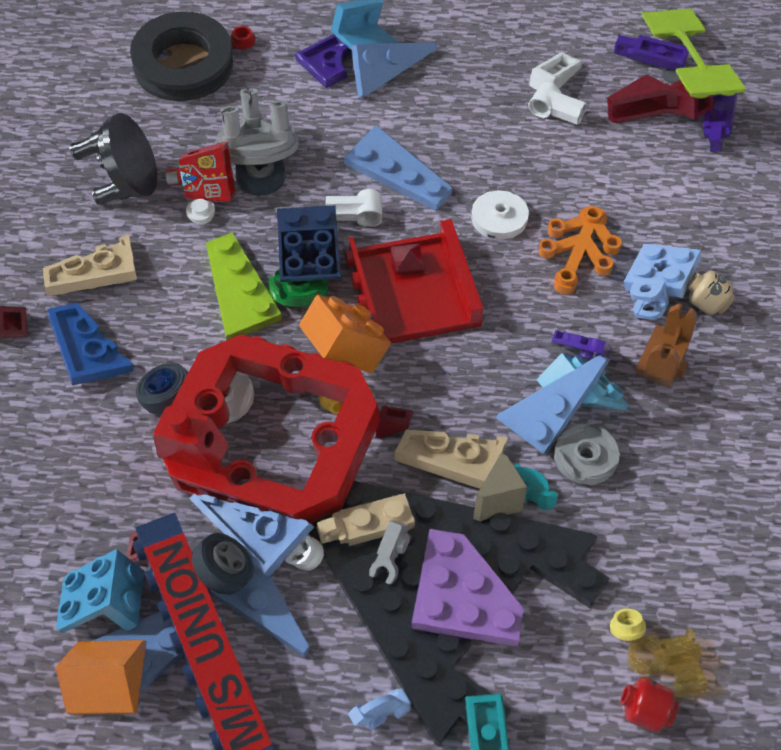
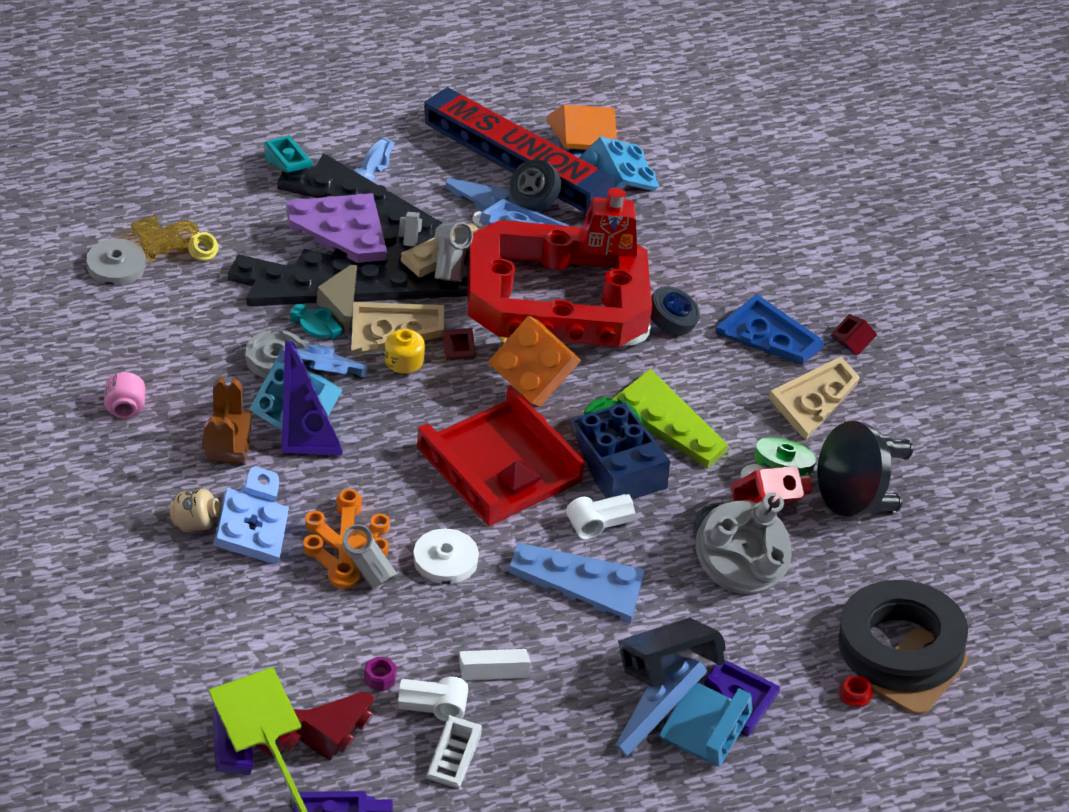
camera: 155 degrees right, 10 degrees down
red head [620,677,679,733] -> none
none -> light grey plate [86,239,146,286]
none -> bright pink head [104,372,146,419]
none -> light grey piece [342,524,397,591]
none -> magenta tile [364,656,397,691]
none -> yellow head [385,329,425,374]
none -> light grey piece [435,222,473,282]
none -> white slope [459,649,530,681]
none -> black panel [618,617,726,687]
none -> plate [753,437,816,476]

